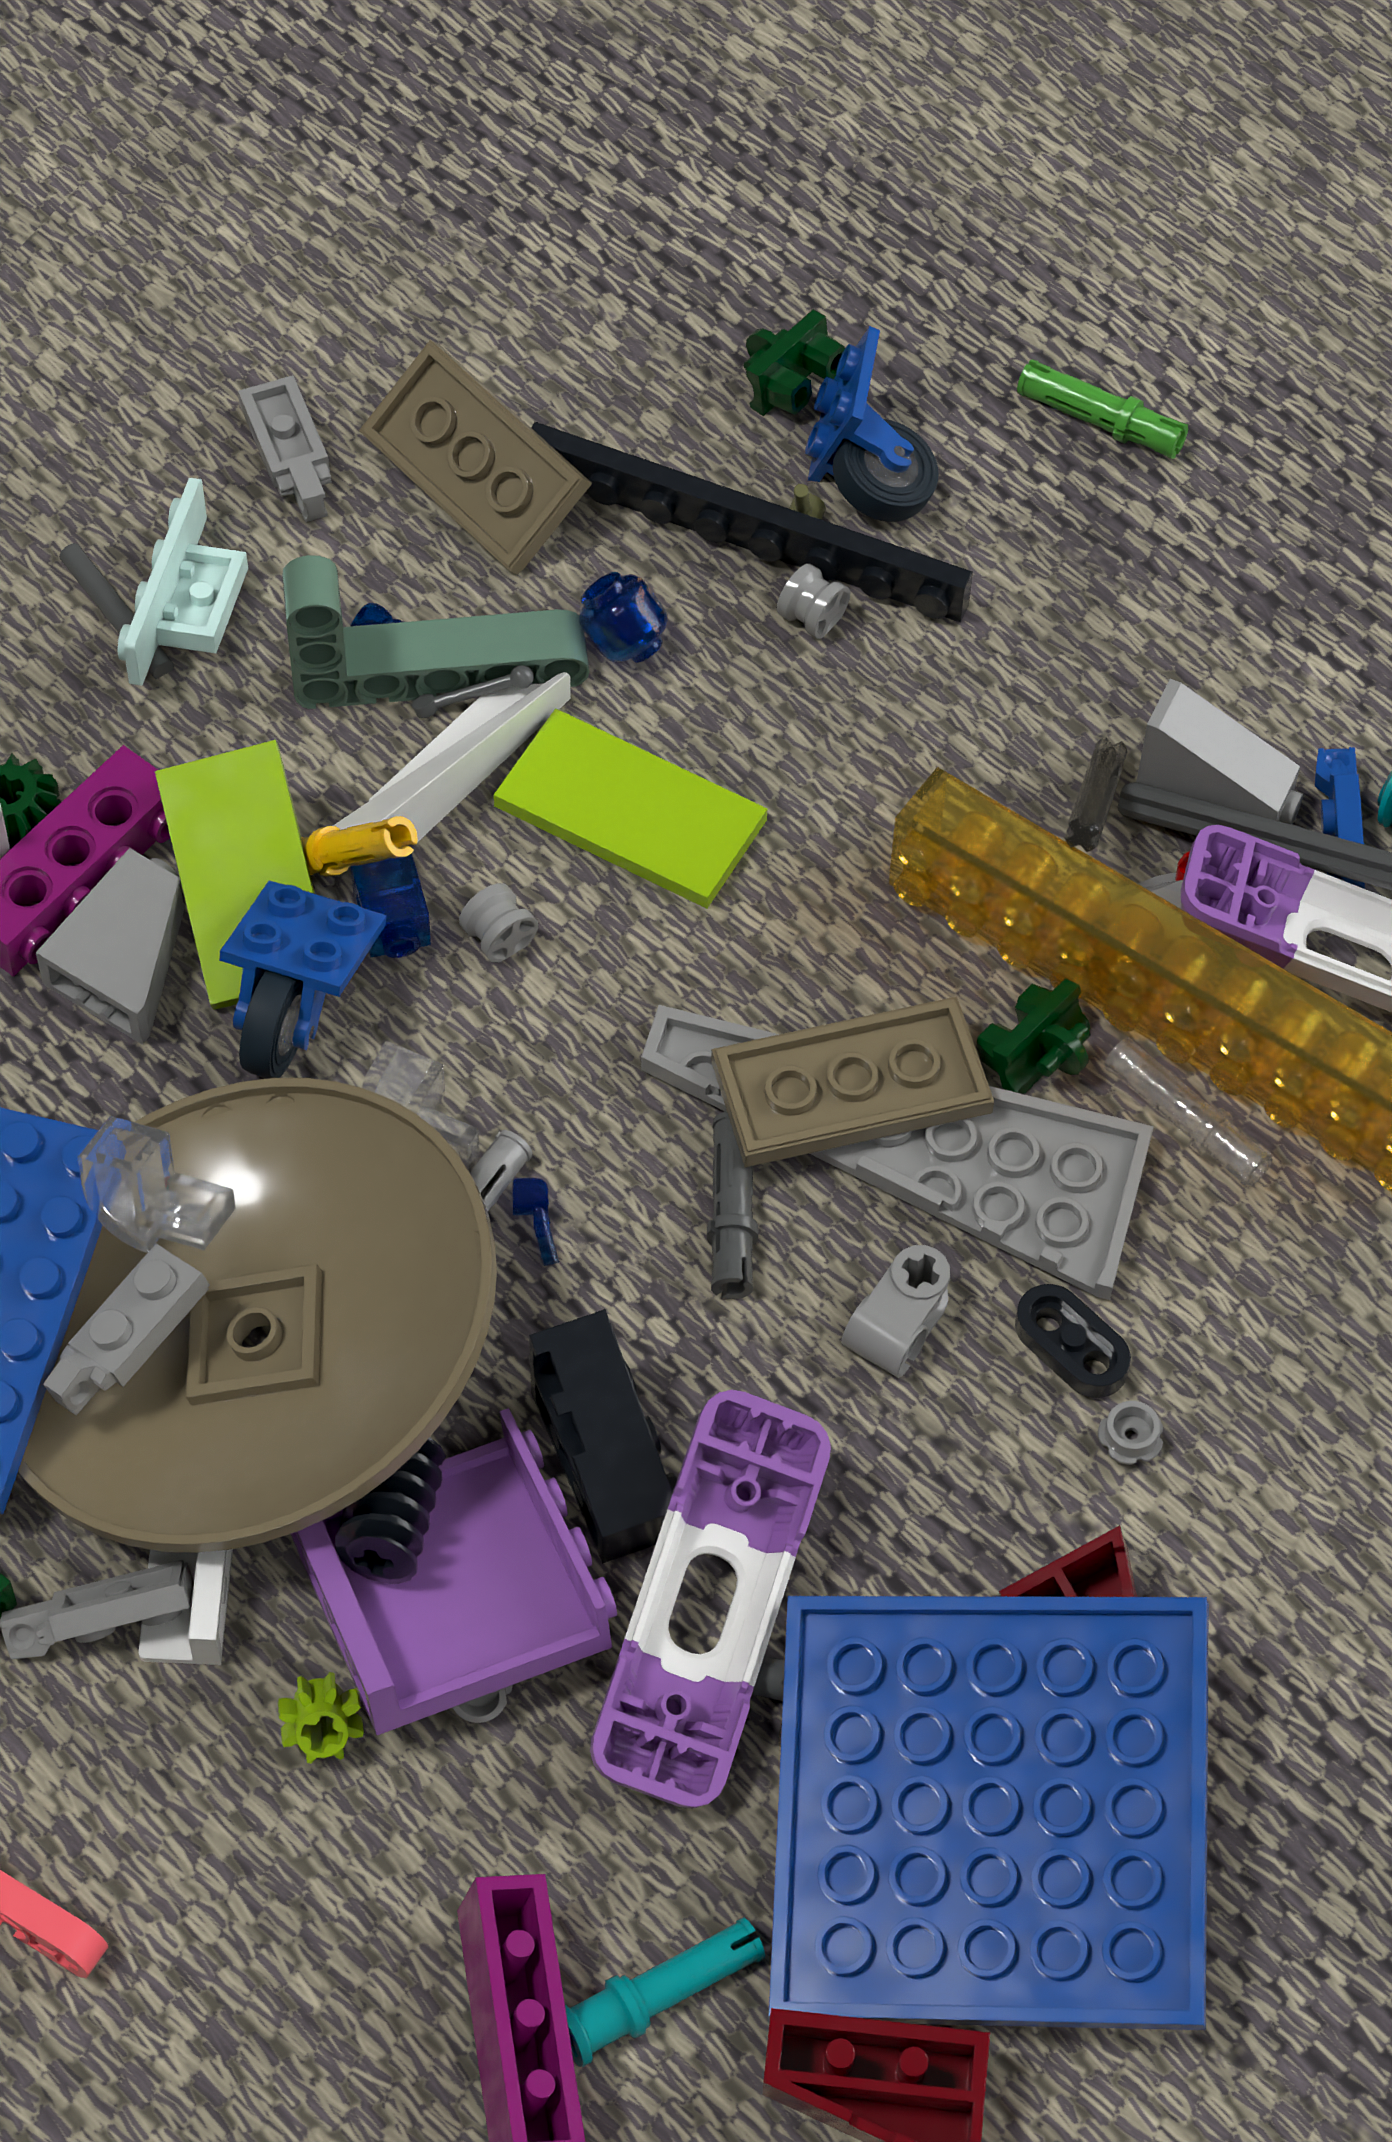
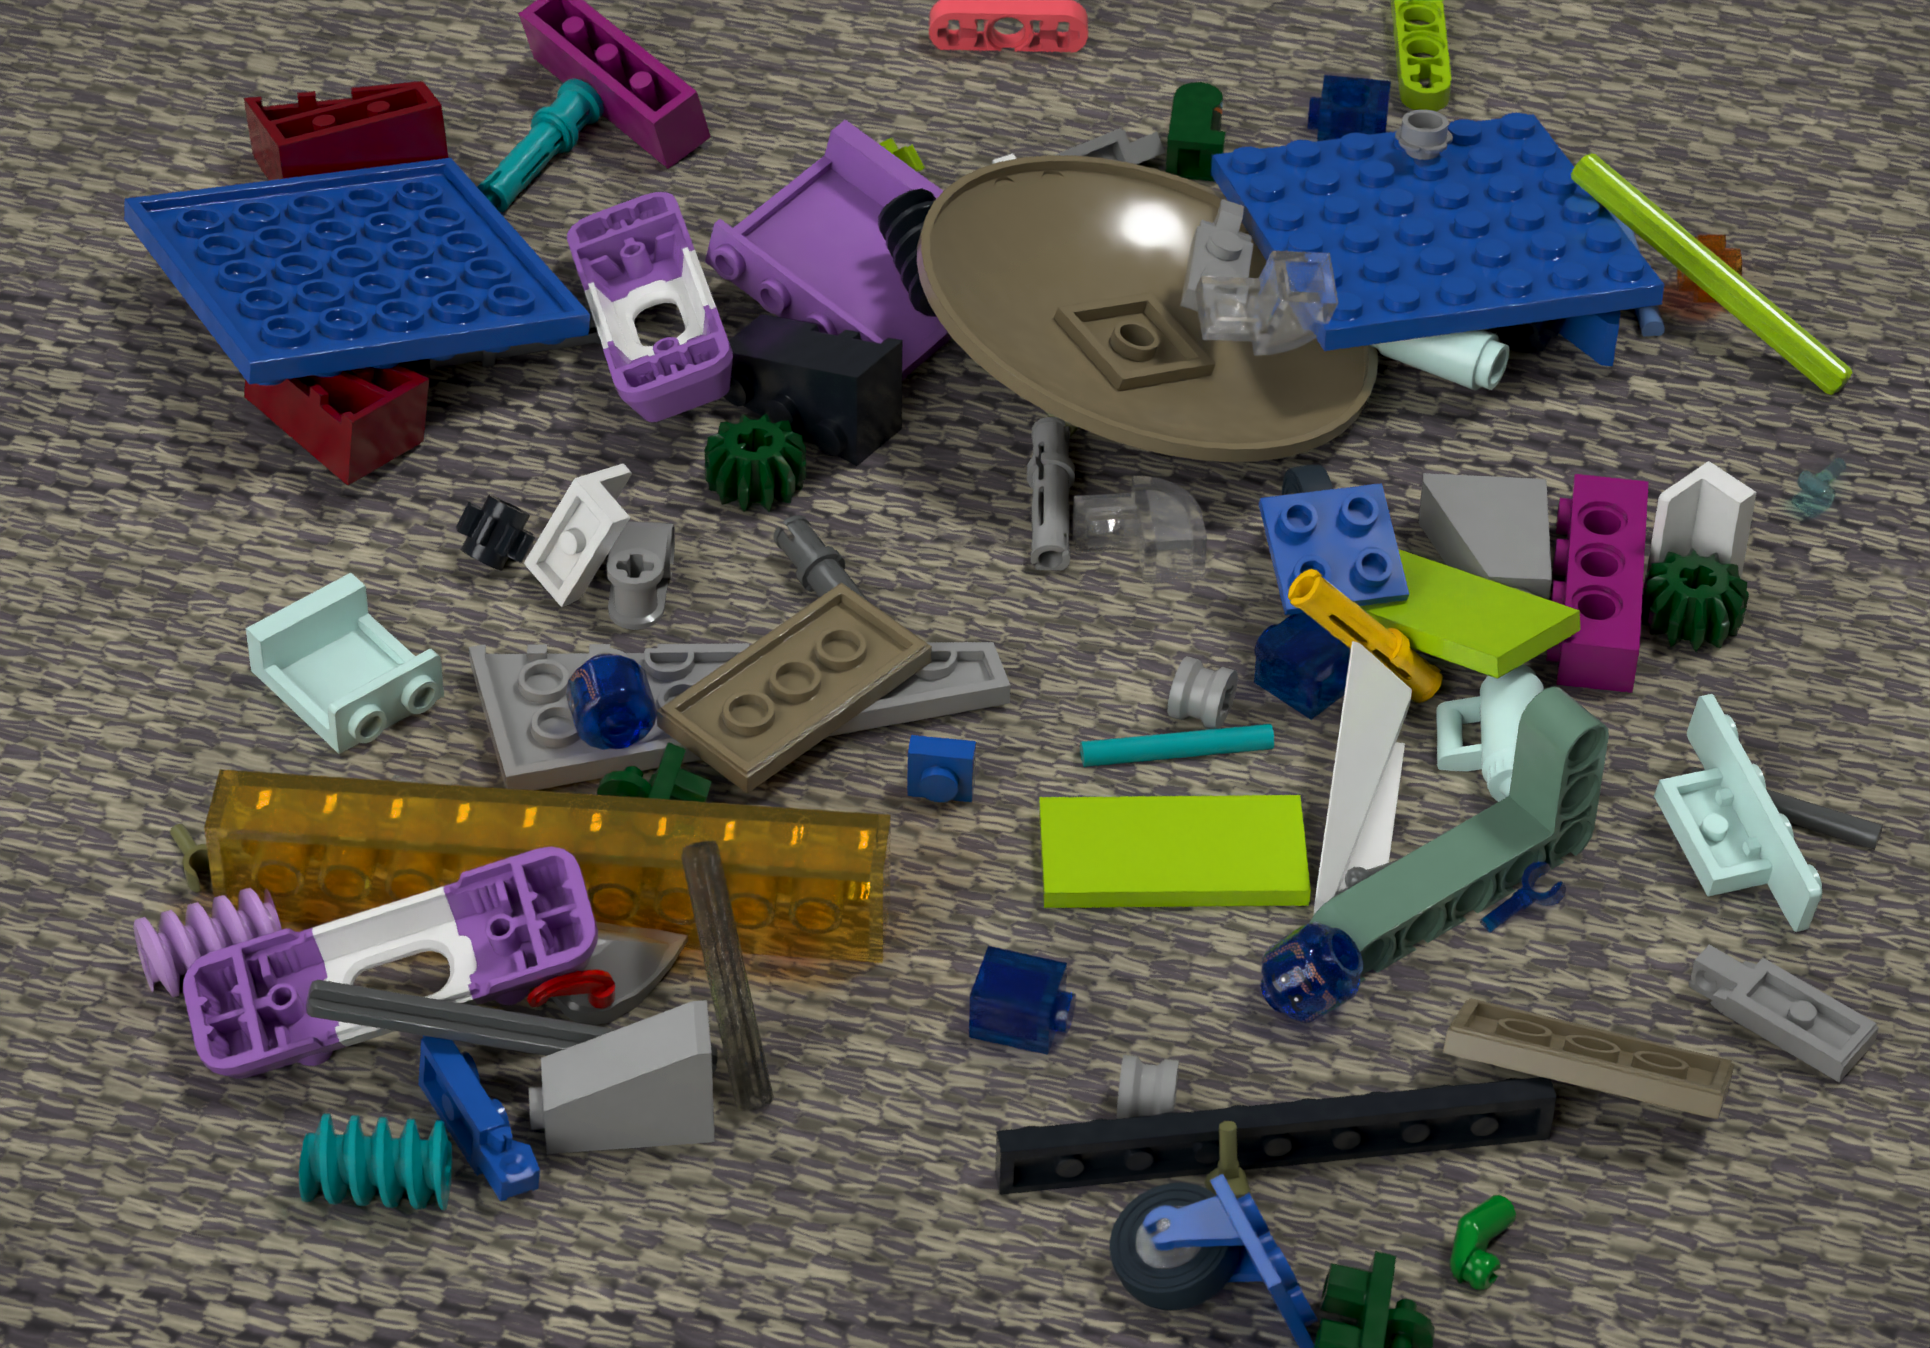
camera: 150 degrees right, 15 degrees down
clear blue hand [513,1178,560,1266] -> none
black plate [1015,1284,1131,1398] -> none
light grey plate [1098,1401,1163,1465] -> none
none -> light aqua panel [246,573,444,754]
none -> black gear [455,494,535,571]
none -> white panel [524,464,632,607]
none -> clear blue head [566,654,657,750]
none -> dark green gear [704,413,806,512]
none -> blue plate [907,735,976,802]
none -> clear blue brick [969,946,1076,1055]
none -> teal bar [1080,724,1274,767]
none -> light aqua piece [1436,664,1544,802]
none -> green arm [1449,1195,1516,1291]

